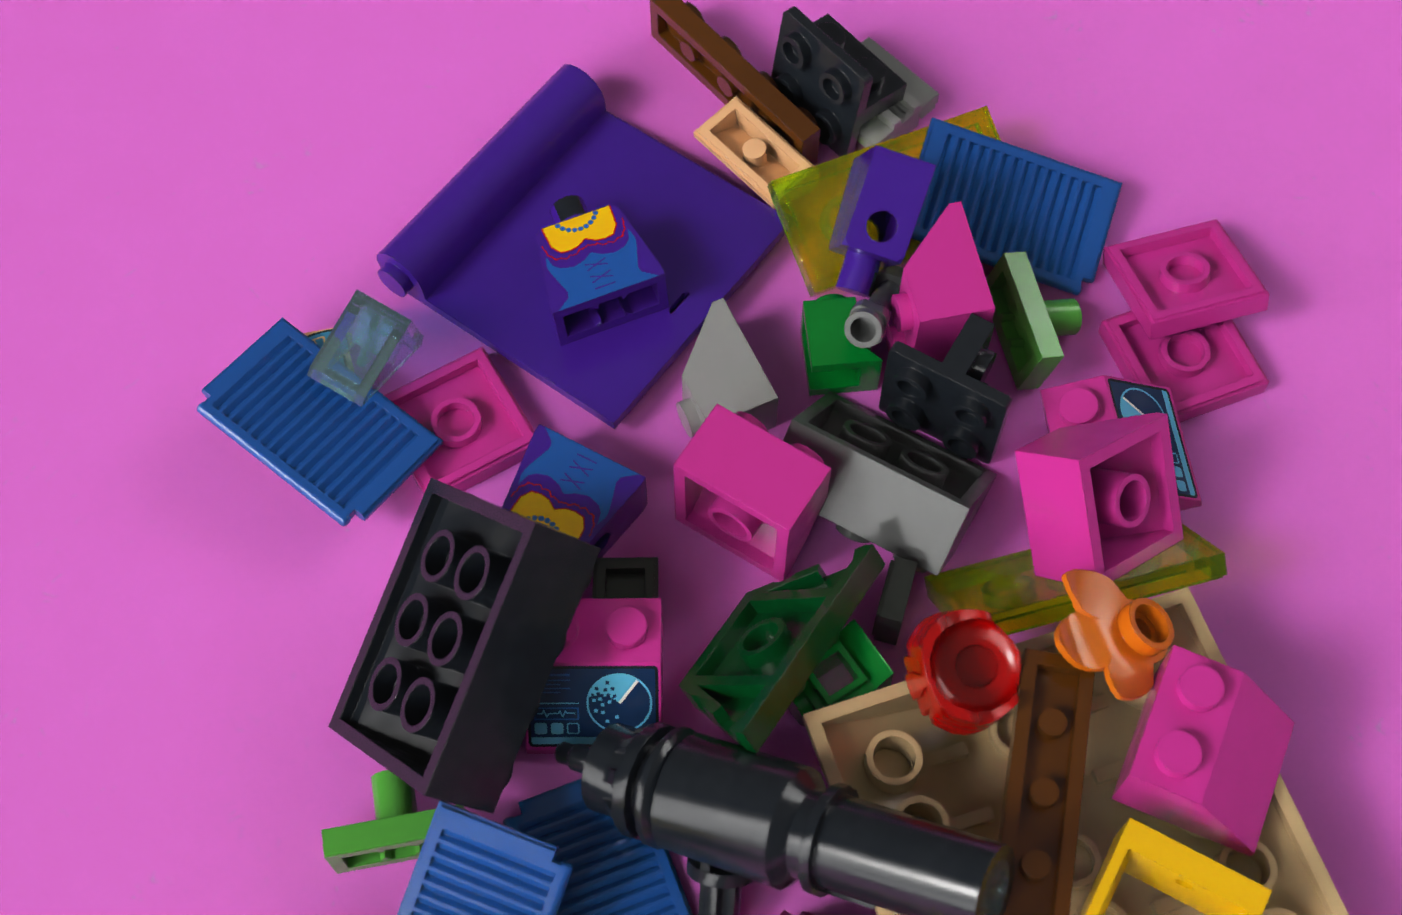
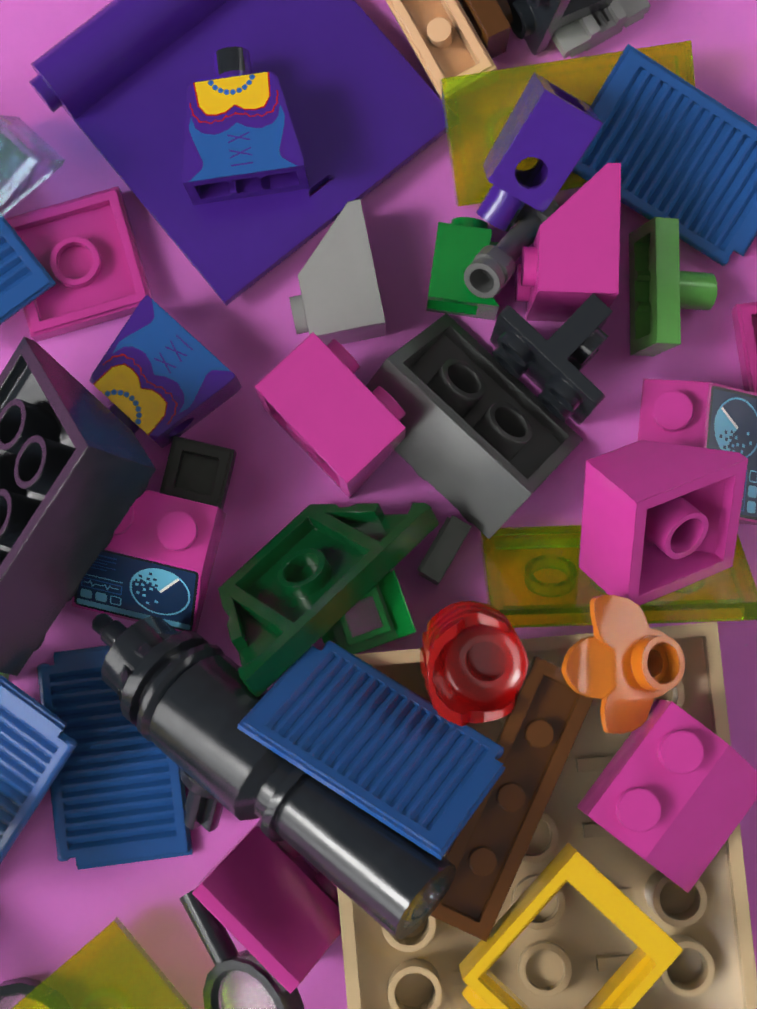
camera: 15 degrees right, 20 degrees up
none -> blue window [237,641,505,860]

